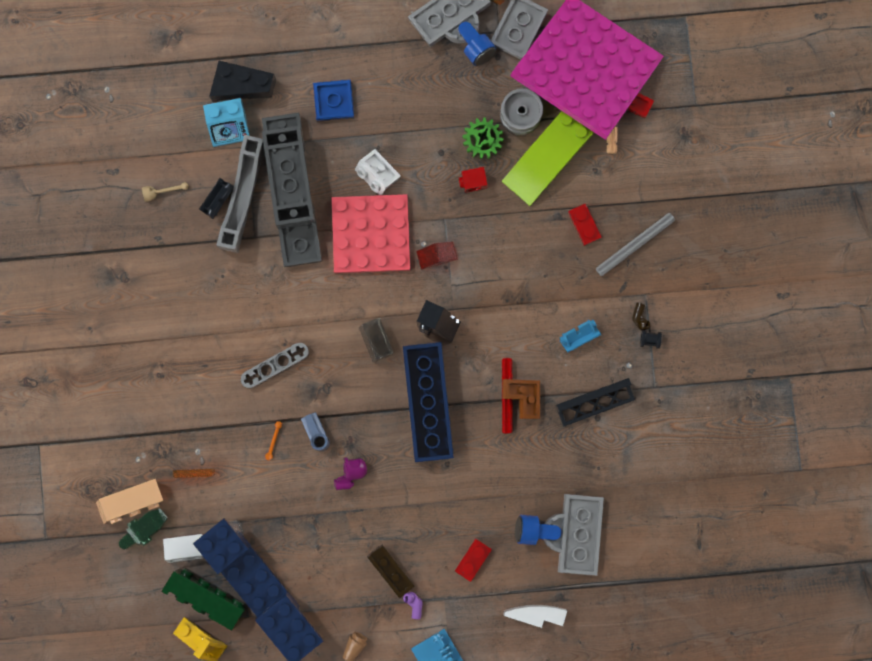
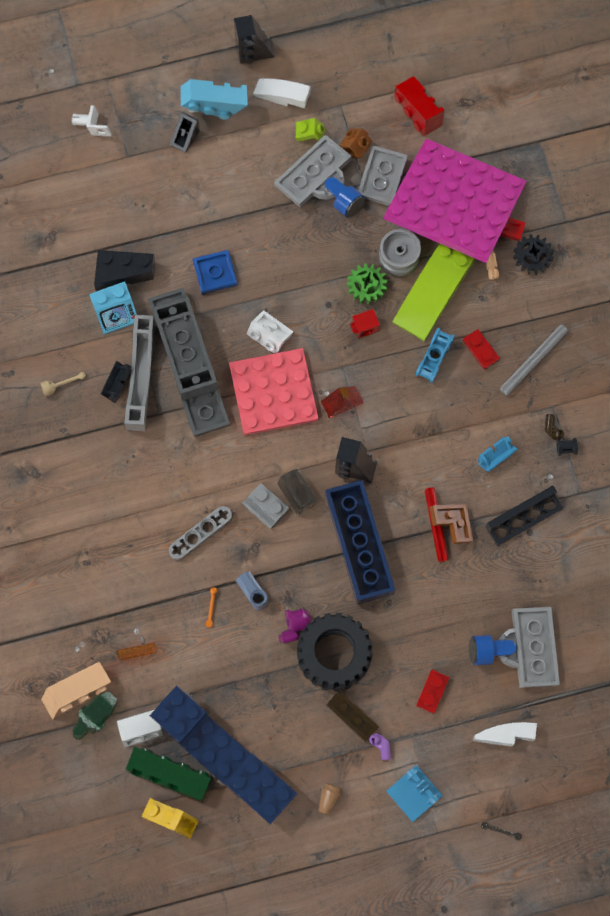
camera: 10 degrees left, 10 degrees down
none -> light grey plate [242,483,289,530]
none -> black tyre [297,613,373,691]
none -> dark azure piece [415,328,455,383]
none -> black gear [513,234,554,275]

